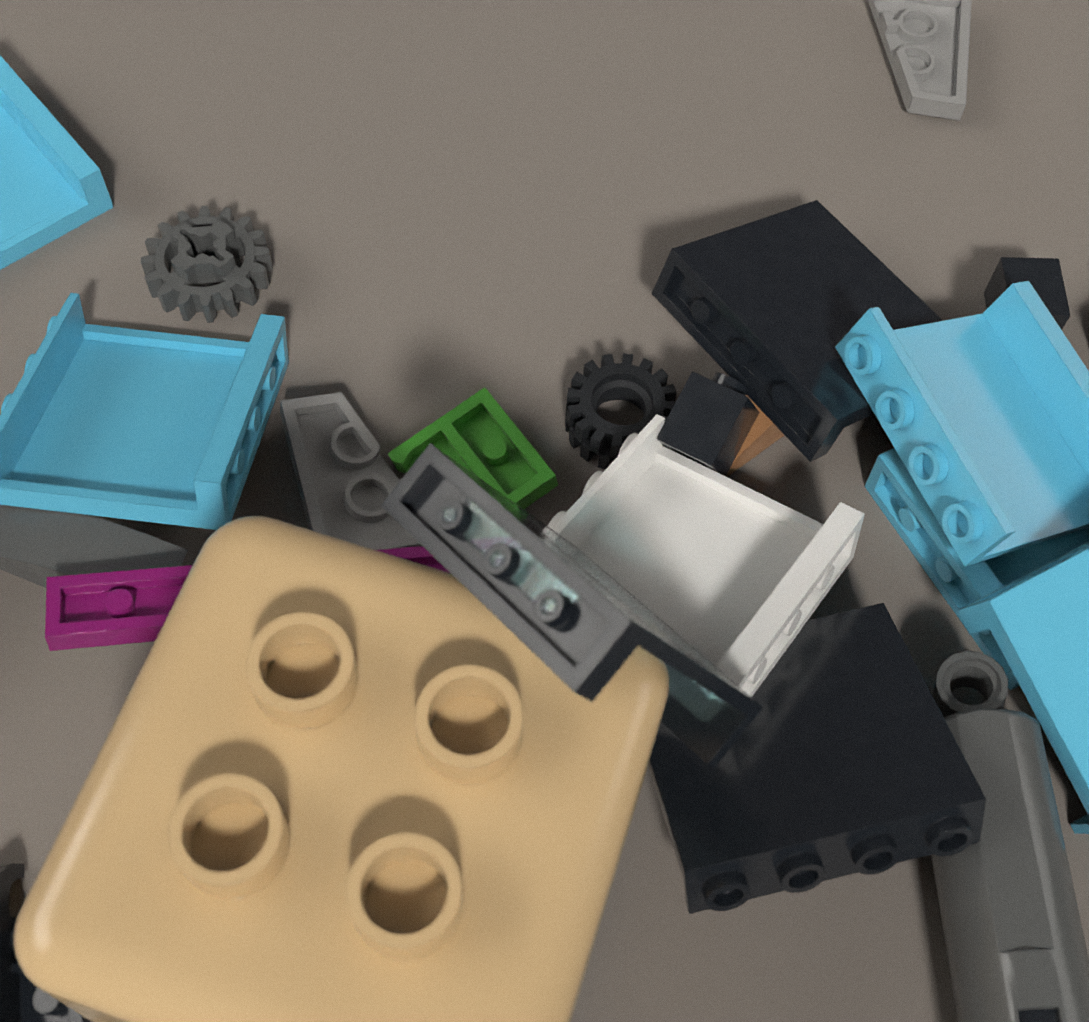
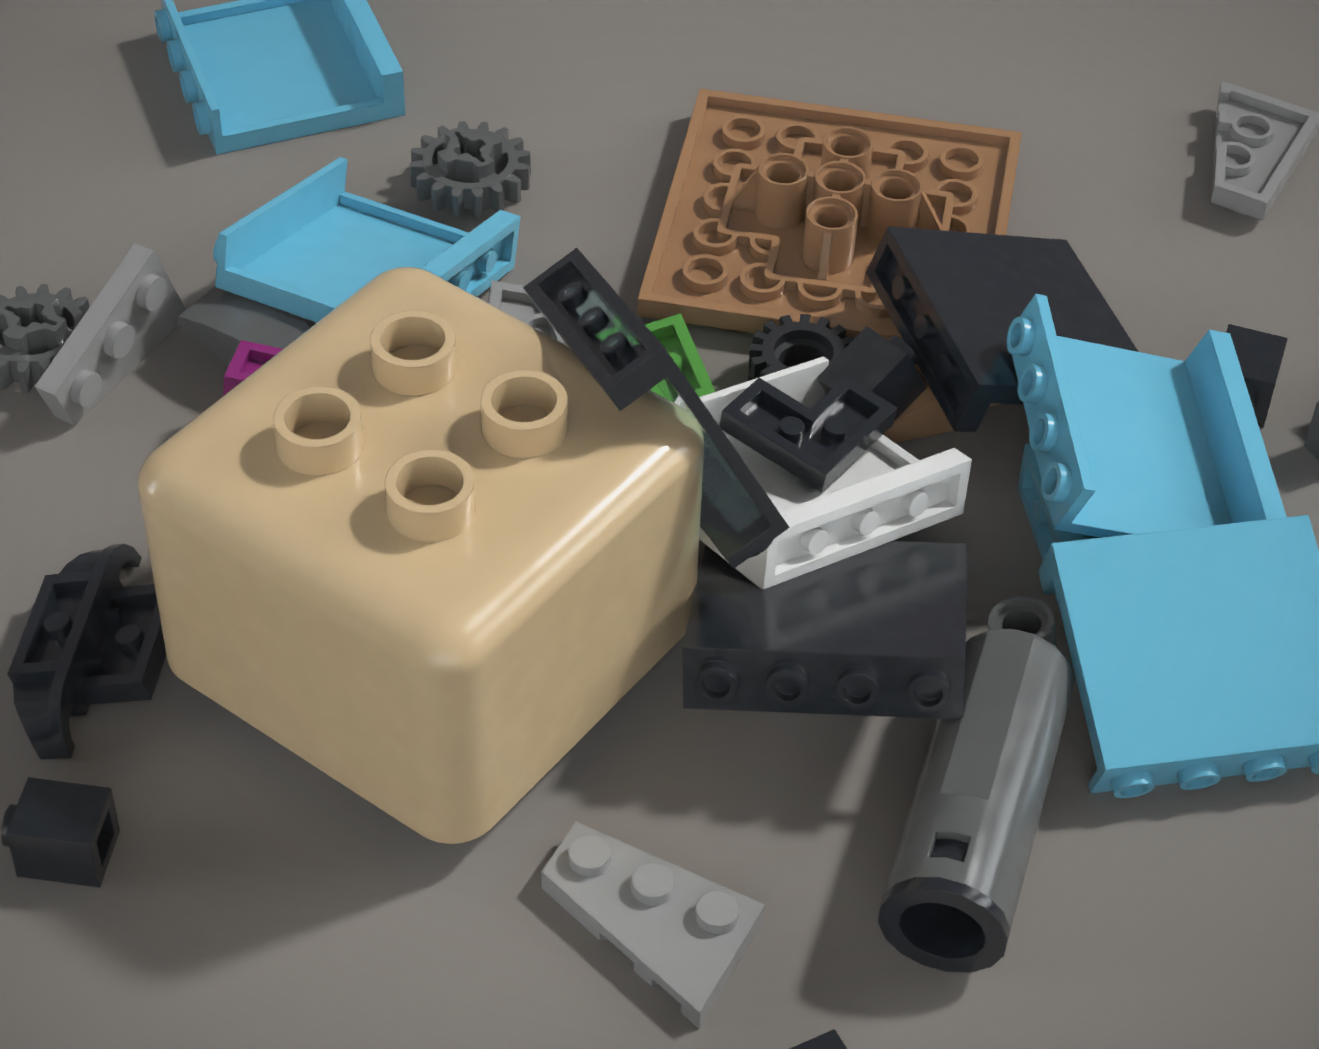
camera: 20 degrees right, 15 degrees down
none -> medium nougat plate [637,88,1022,341]
none -> black plate [719,376,898,493]

